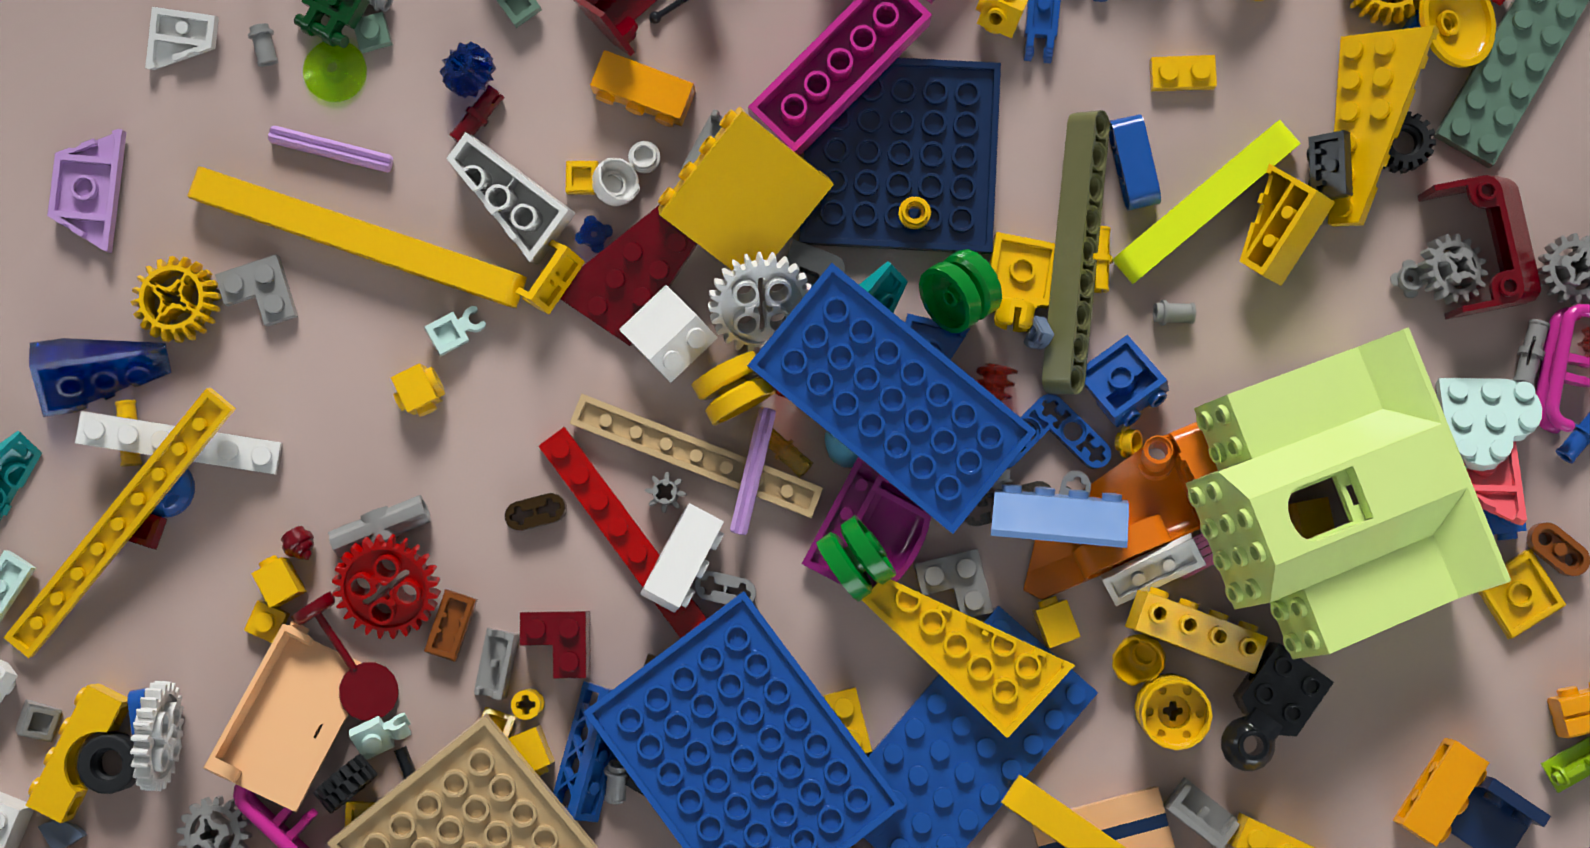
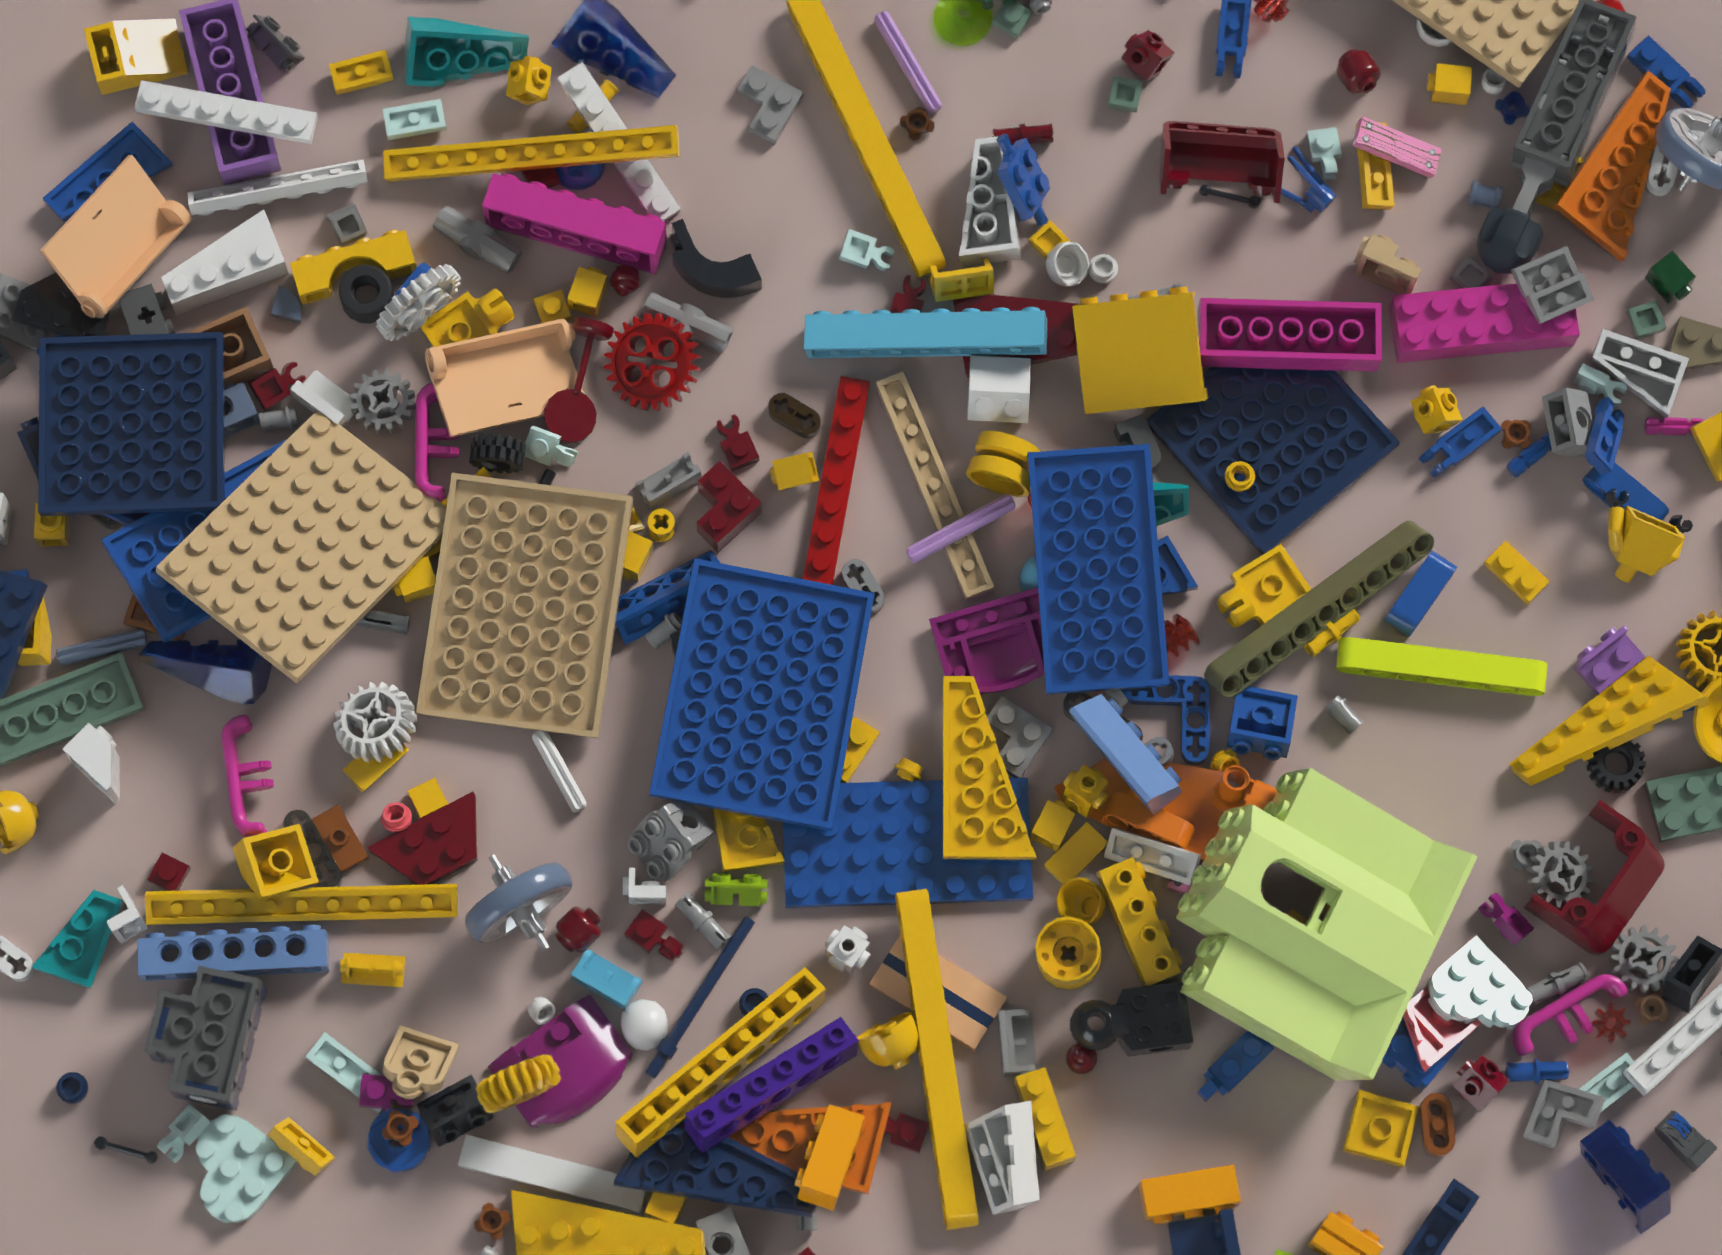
camera: 40 degrees right, 10 degrees down
yellow gear [130,256,222,343] -> none
yellow brick [390,363,445,417] -> none
dark orange plate [424,589,478,662] -> none
clear blue gear [439,41,497,98] -> none
clear blue plate [575,215,613,253] -> none
light orange brick [590,50,696,127] -> none
white brick [640,503,724,613] -> none
light grey gear [645,472,687,513] -> none
white gear [708,252,811,352] -> none
clear yellow axle [768,428,814,478] -> none
green wheel [816,515,896,602] -> none
green wheel [919,249,1002,333] -> none
sand blue tile [1023,316,1054,350] -> none
yellow wedge [1239,164,1335,286] -> none
black bracket [1306,130,1353,200] -> none
none -> yellow plate [420,289,515,347]
none -> light grey piece [433,205,522,274]
none -> dark pink brick [482,173,667,275]
none -> yellow brick [506,56,552,106]
none -> black arch [669,219,762,298]
none -> dark red plate [717,414,760,472]
none -> yellow brick [770,452,819,490]
none -> medium azure brick [804,307,1047,359]
none -> dark red plate [890,275,926,313]
none -> yellow plate [894,757,923,782]
none -> reddish brown plate [900,107,935,141]
none -> blue plate [996,134,1050,226]
none -> yellow tile [1043,822,1108,885]
none -> yellow brick [1061,764,1109,818]
none -> dark red plate [1066,1043,1097,1074]
none -> blue hinge [1197,1031,1274,1102]
none -> dark red brick [1453,1055,1510,1111]
none -> magenta plate [1478,892,1535,946]
none -> medium lavender bracket [1574,625,1645,695]

